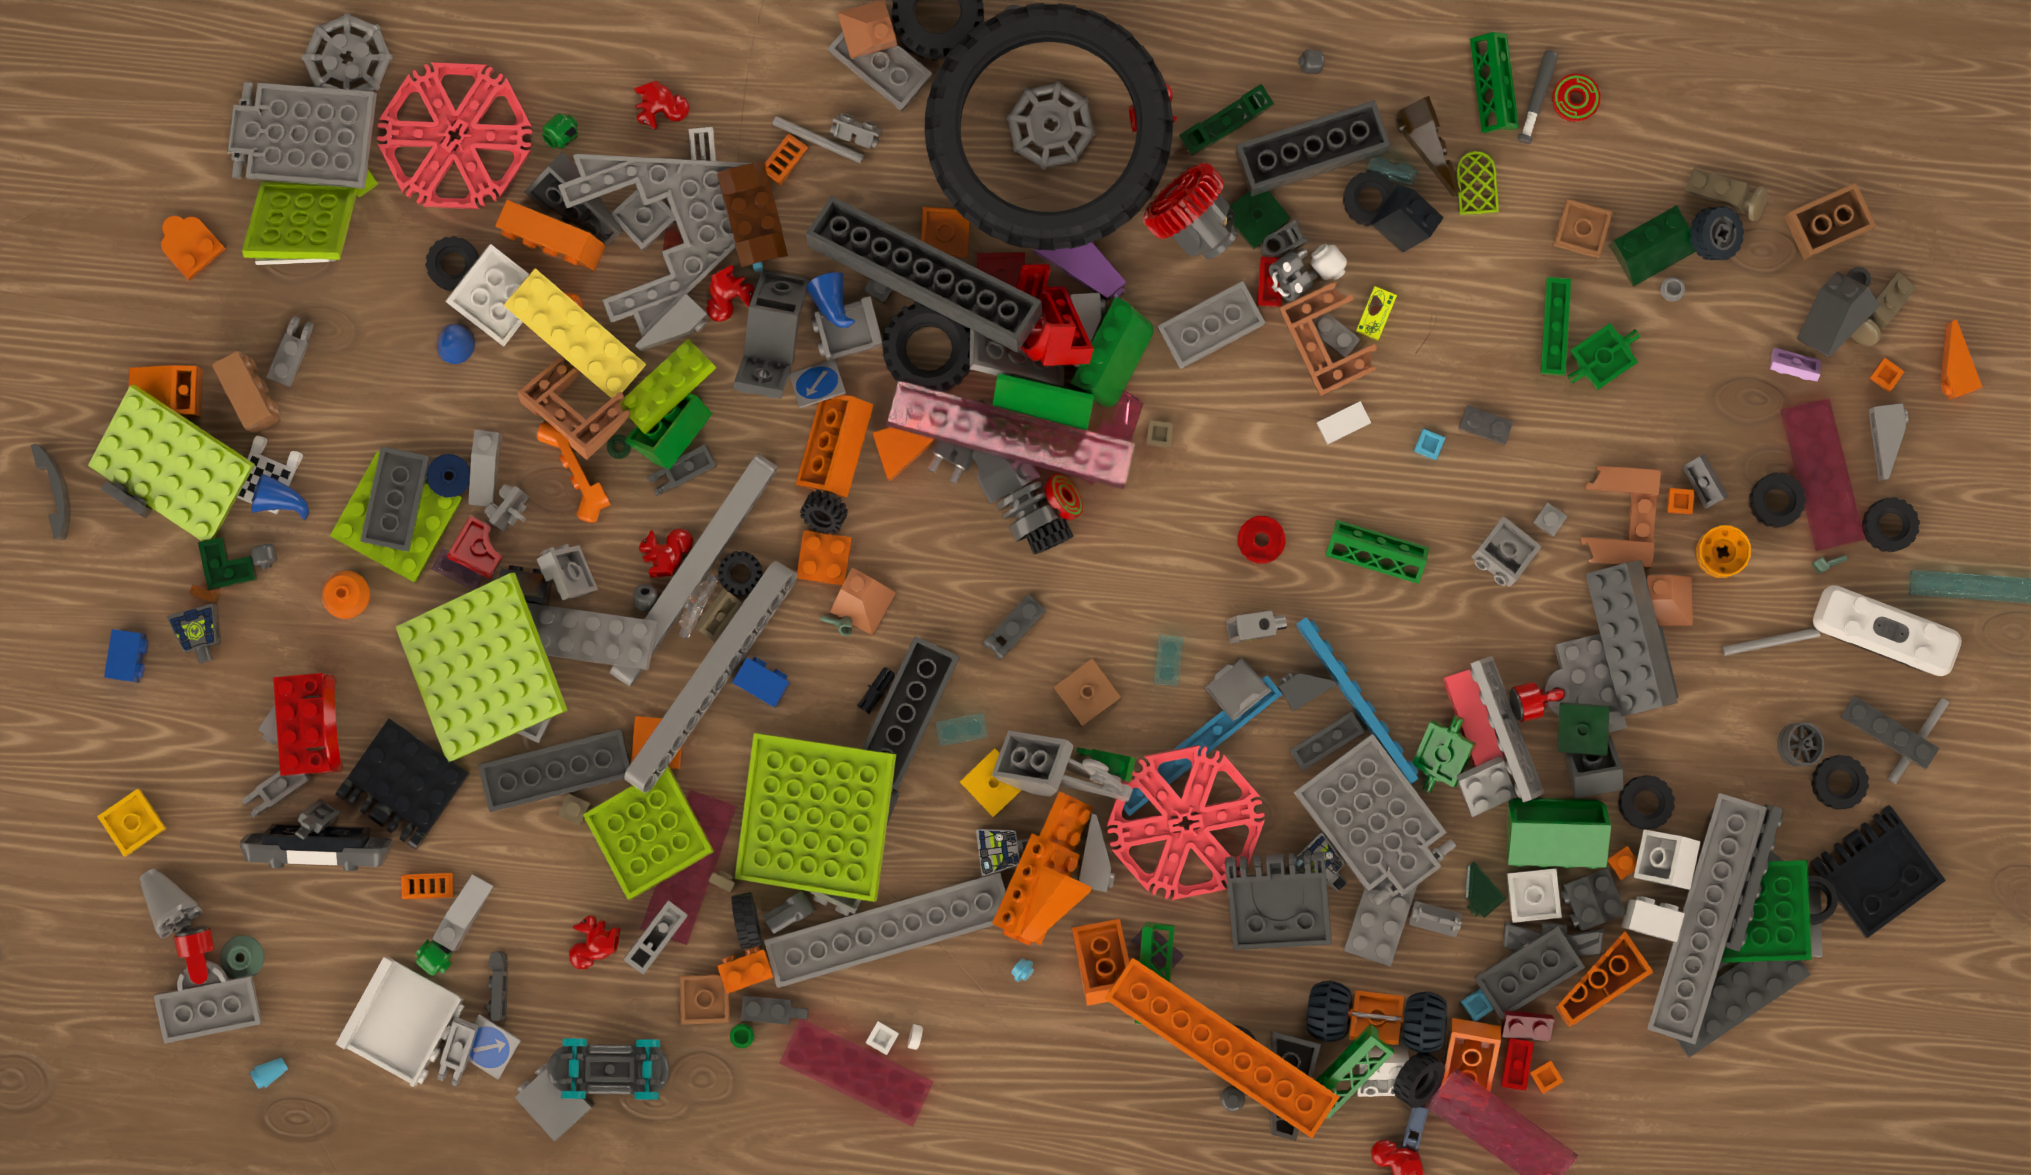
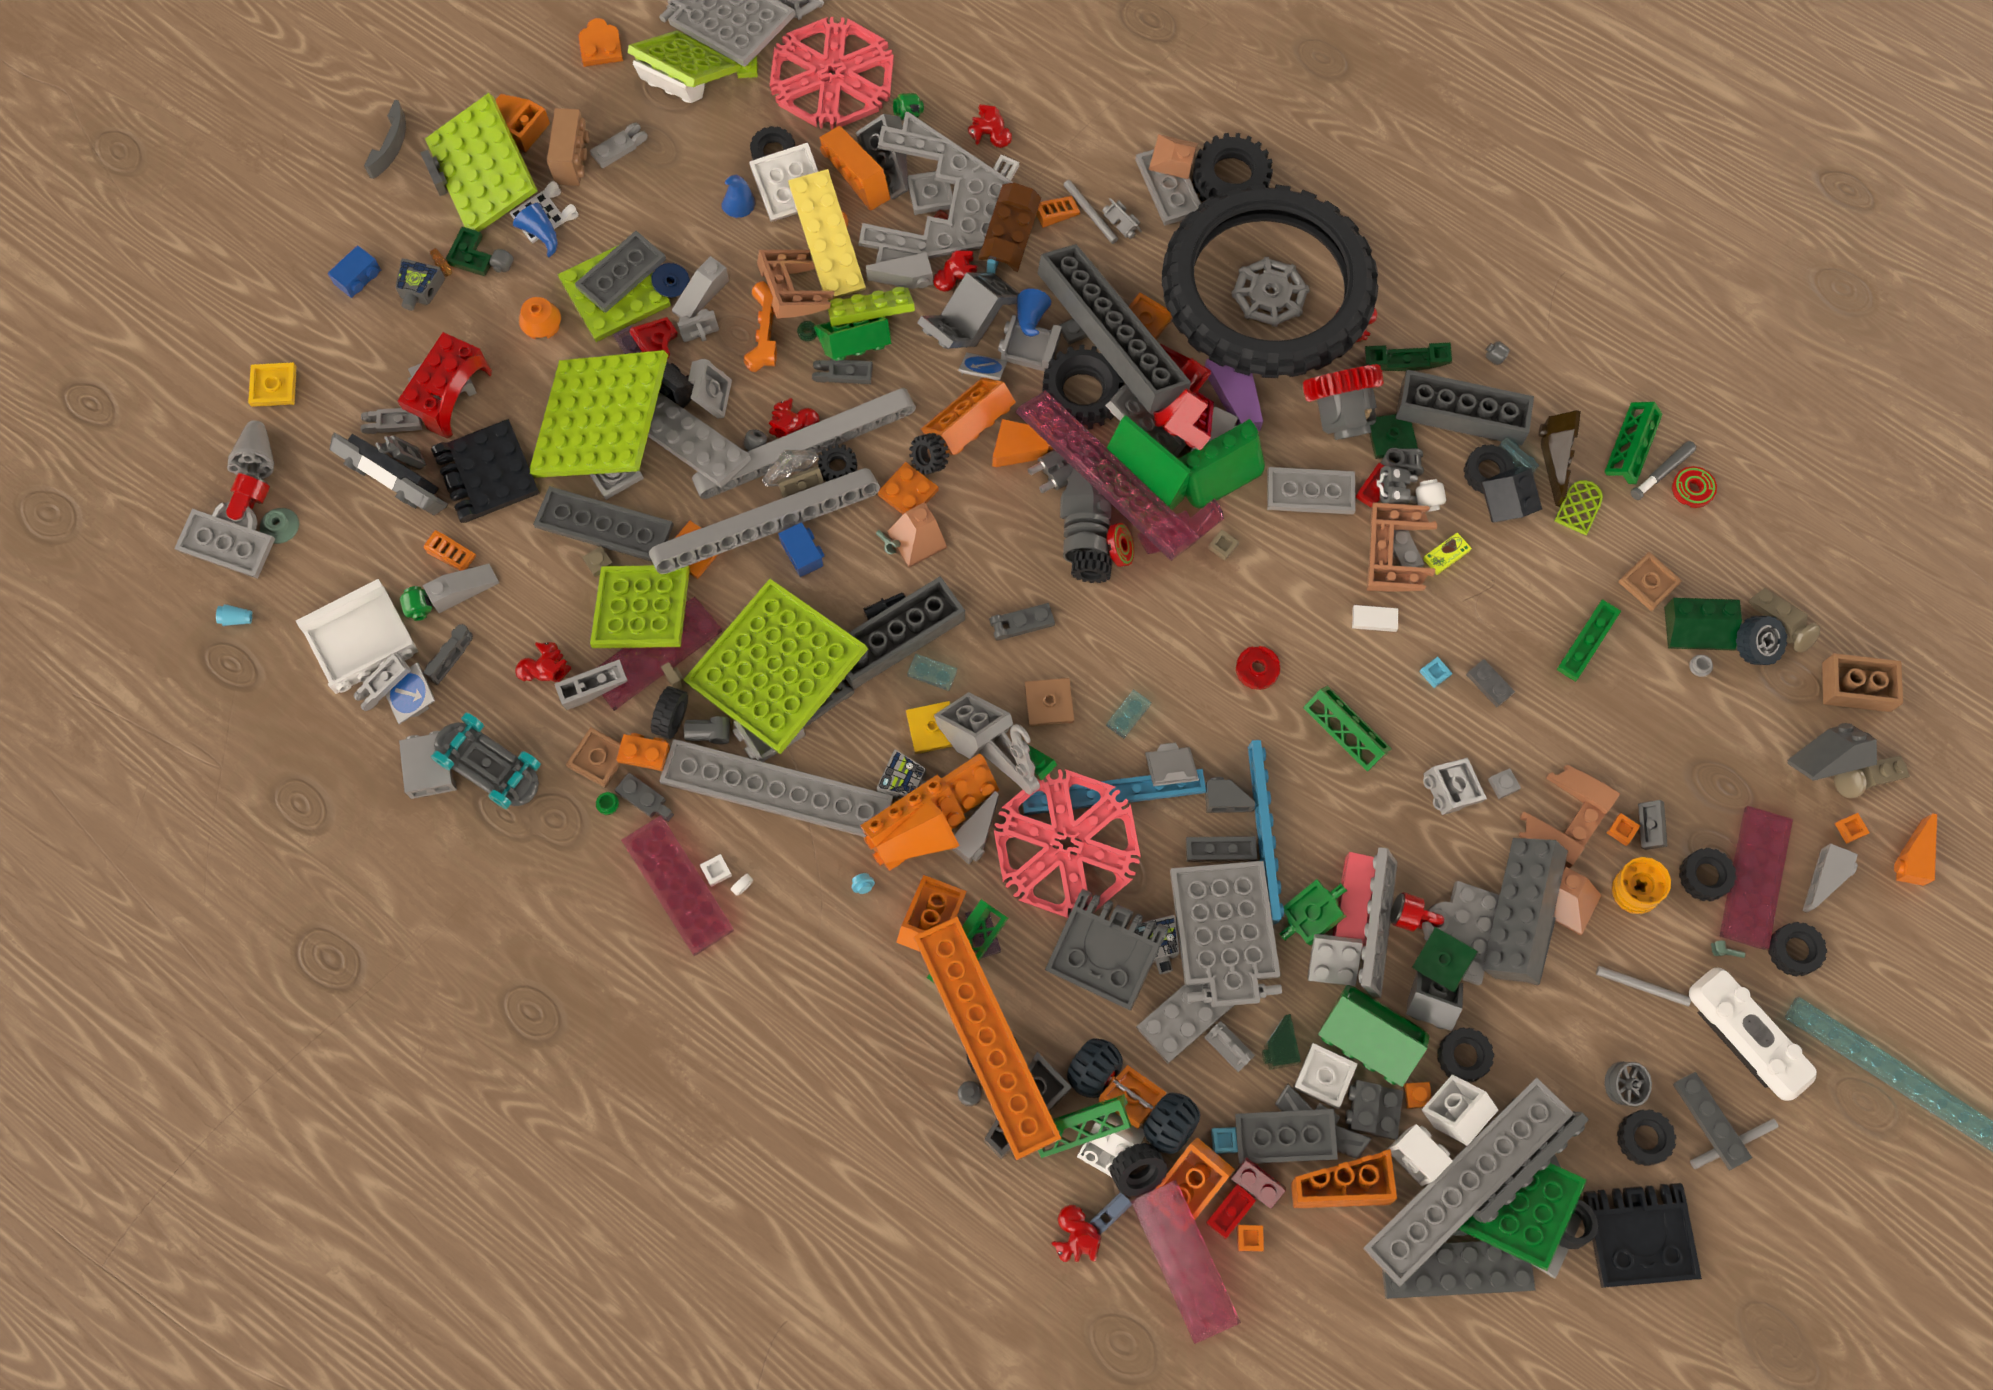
camera: 25 degrees right, 15 degrees down
light grey torso [1226,611,1287,644] -> none
green plate [1567,323,1641,391] -> none
lavender plate [1770,348,1821,382] -> none

